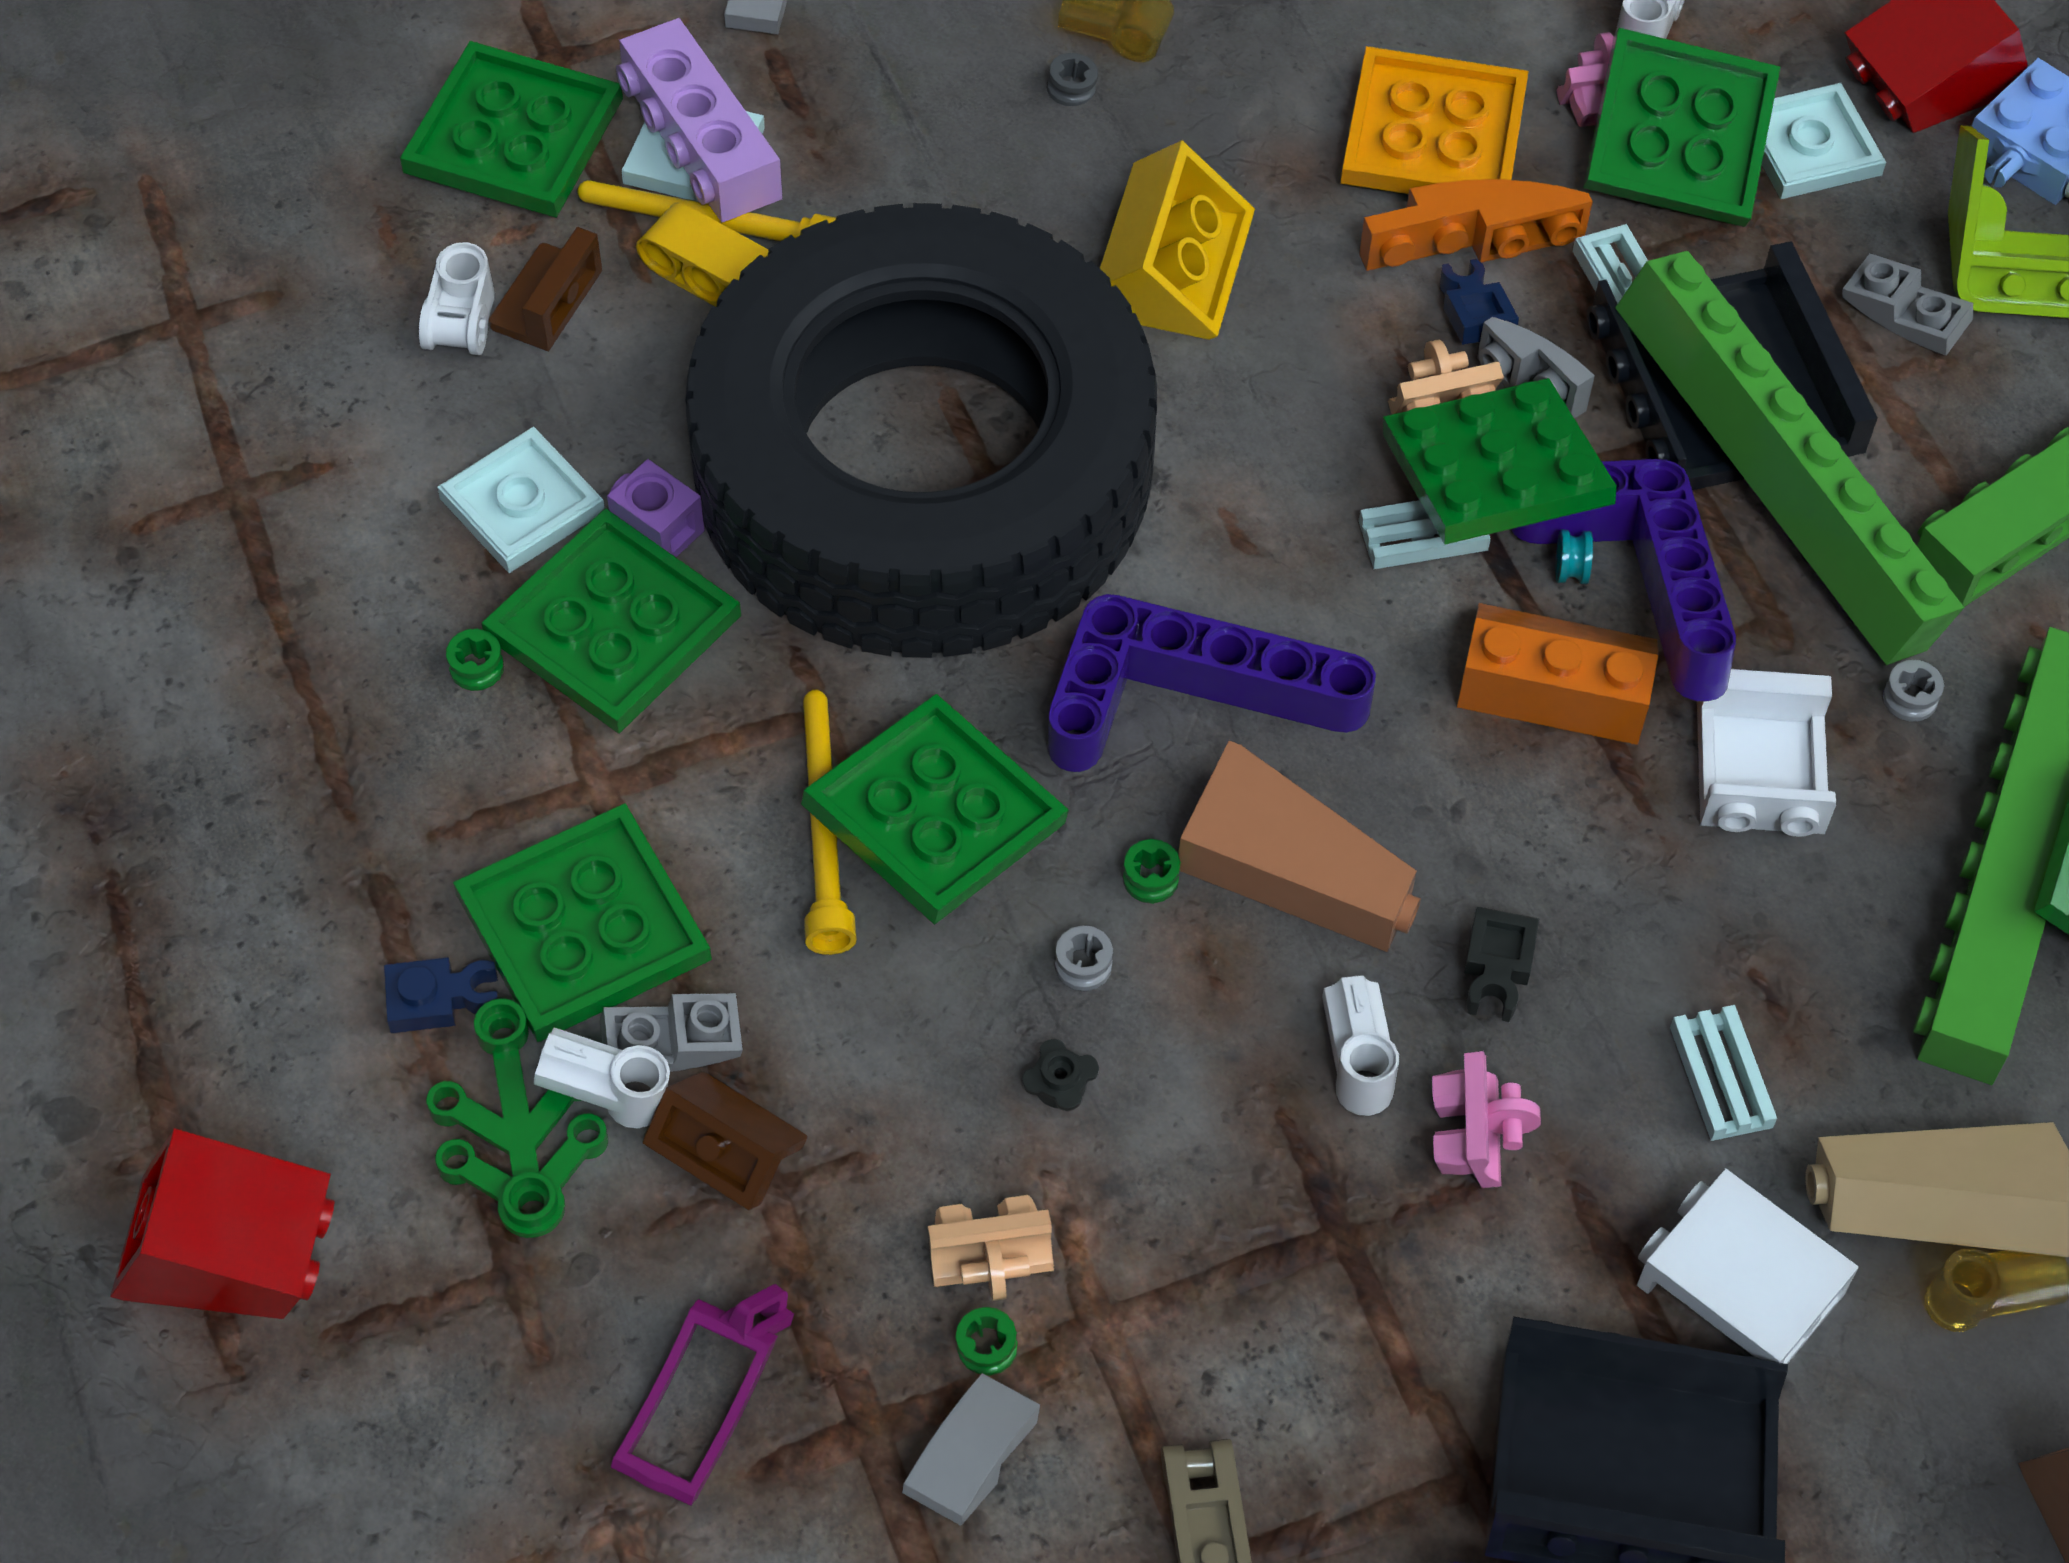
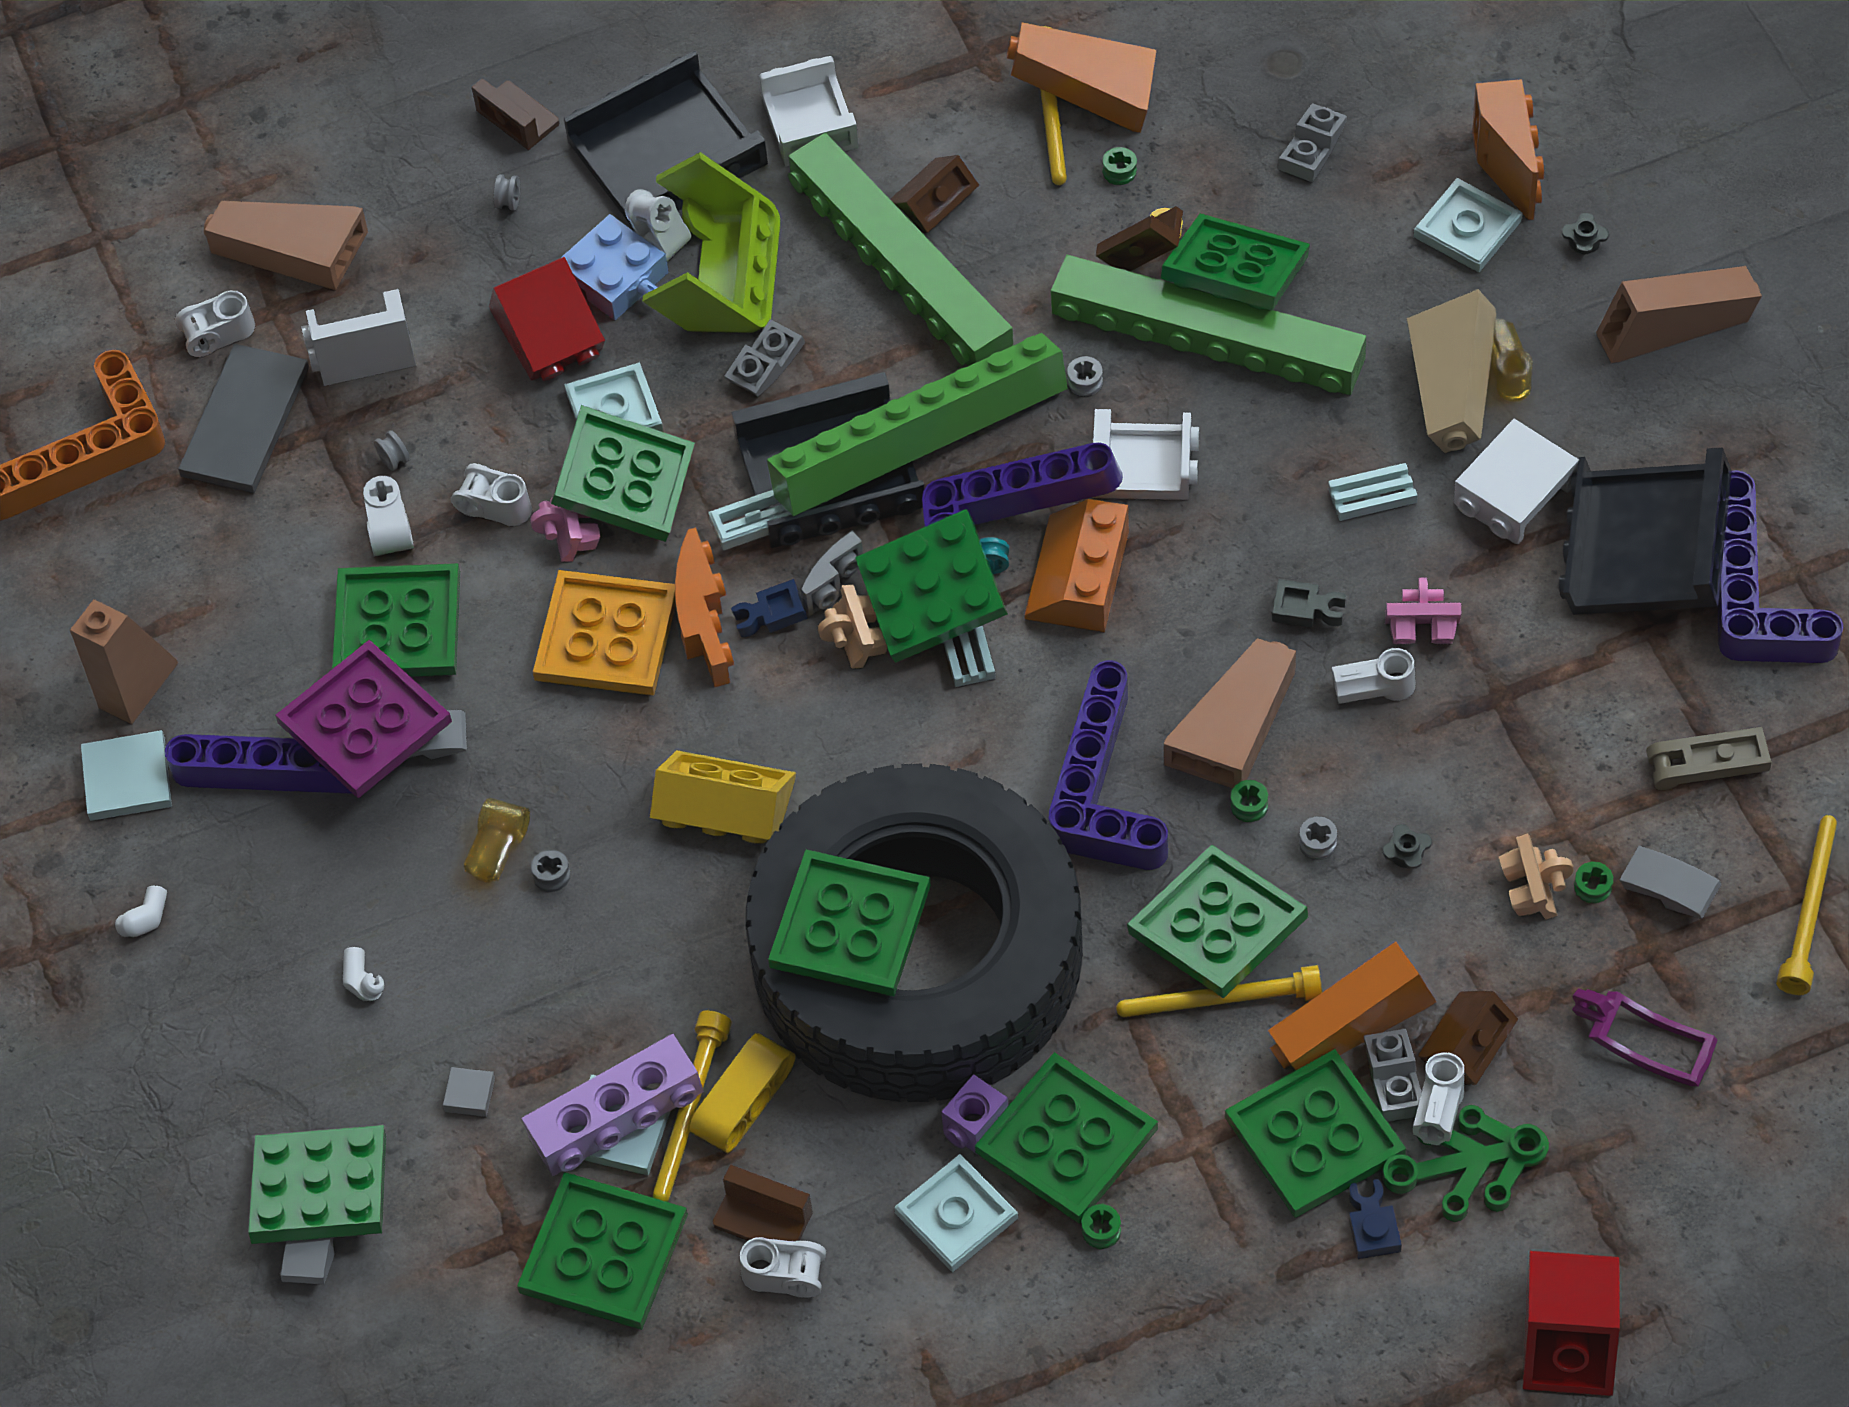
camera: 85 degrees left, 0 degrees up
none -> green plate [768,849,931,997]
none -> orange slope [1268,942,1437,1070]

